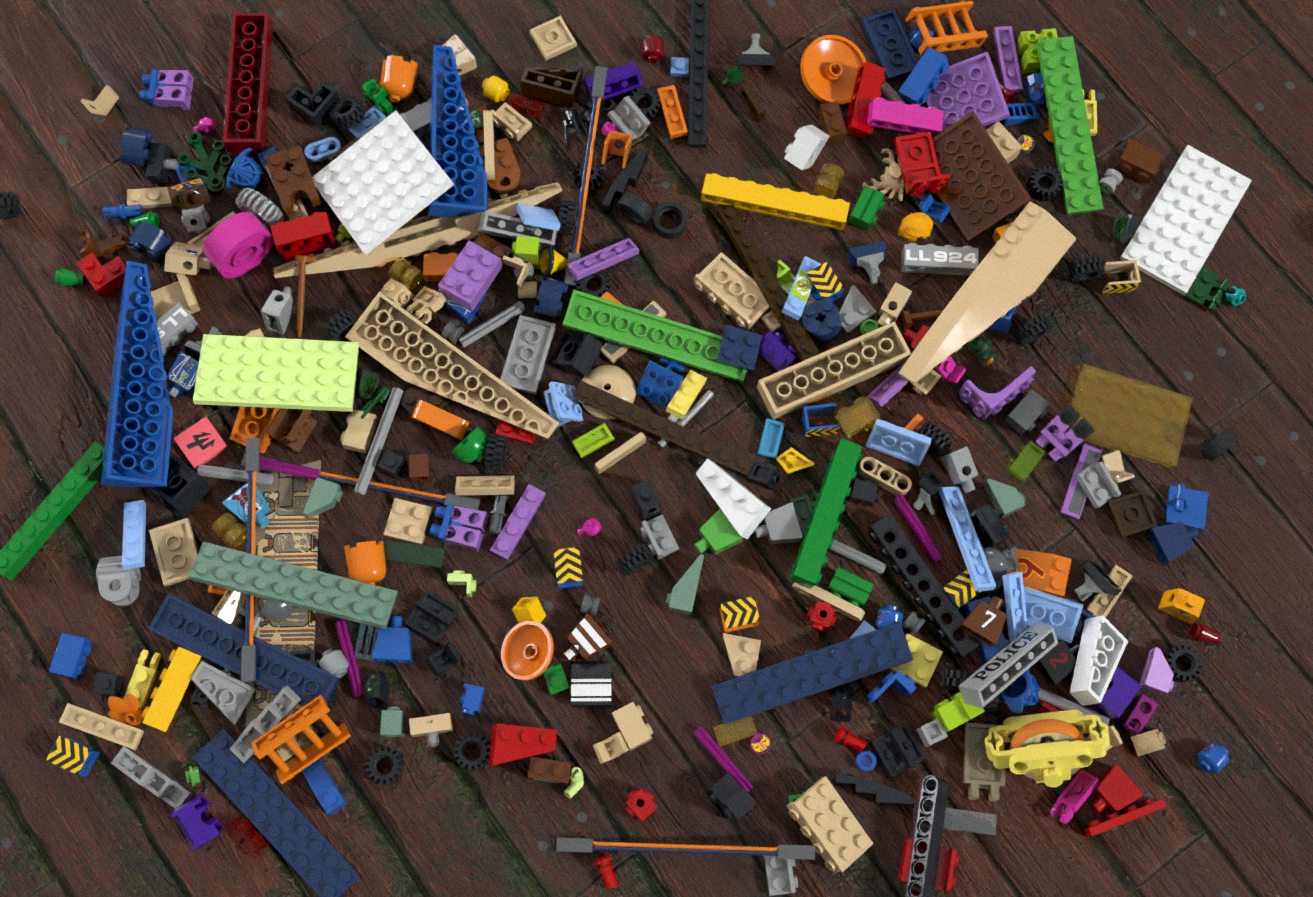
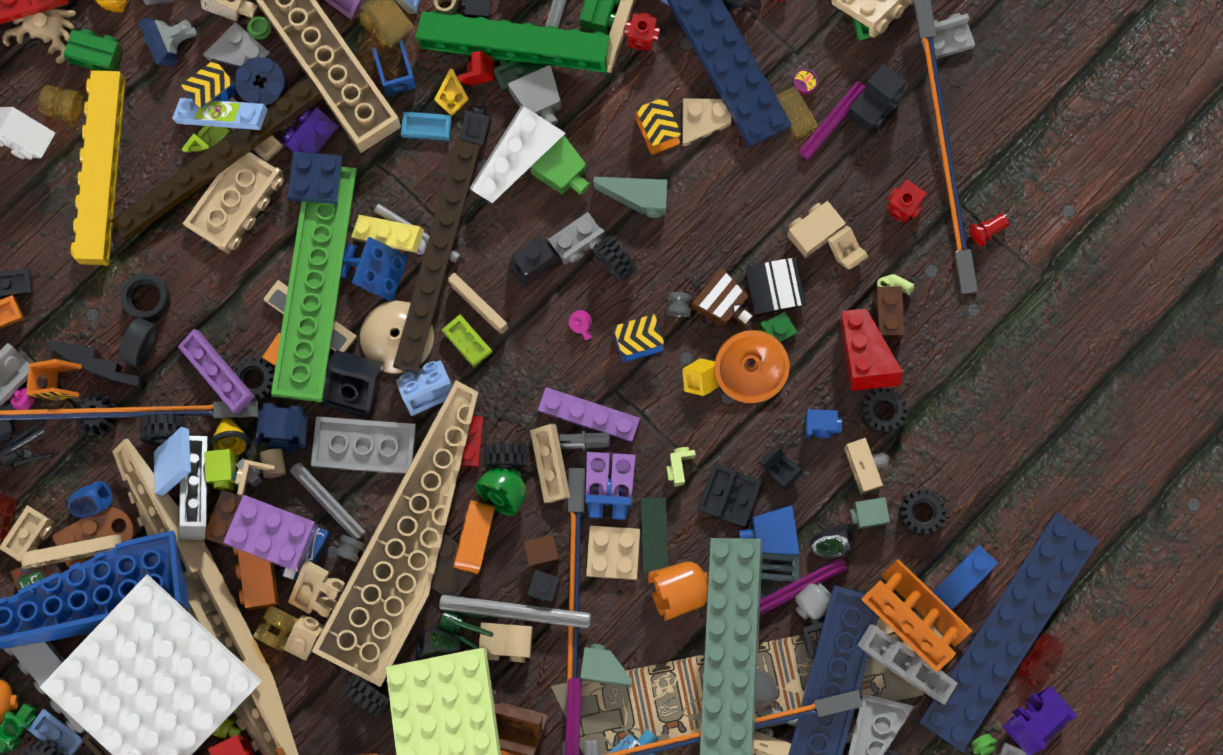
camera: 95 degrees left, 5 degrees up
none -> blue rock [67,481,113,518]
none -> red panel [458,51,494,86]

